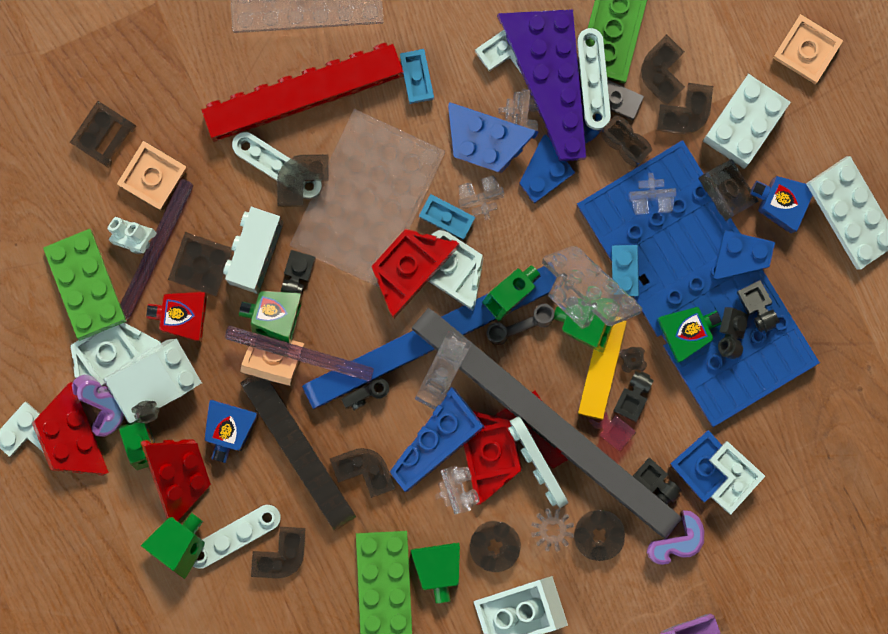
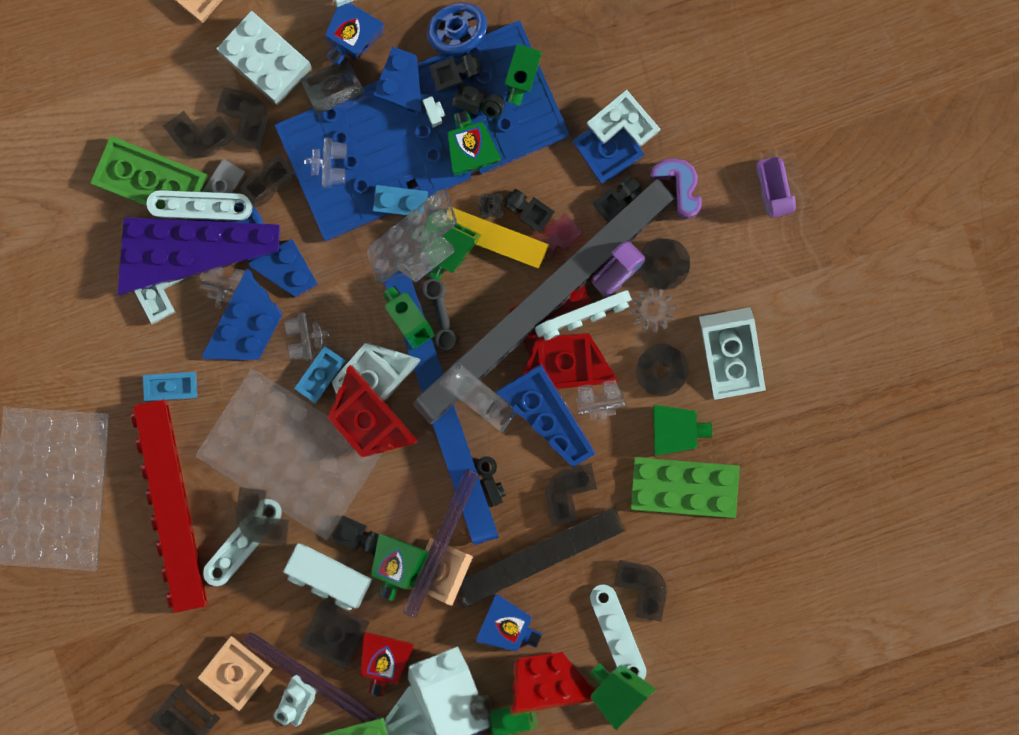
camera: 75 degrees left, 0 degrees up
none -> light aqua plate [423,97,445,128]
none -> blue plate [427,2,487,55]
none -> green torso [505,44,543,106]
none -> medium lavender animal [591,241,645,297]

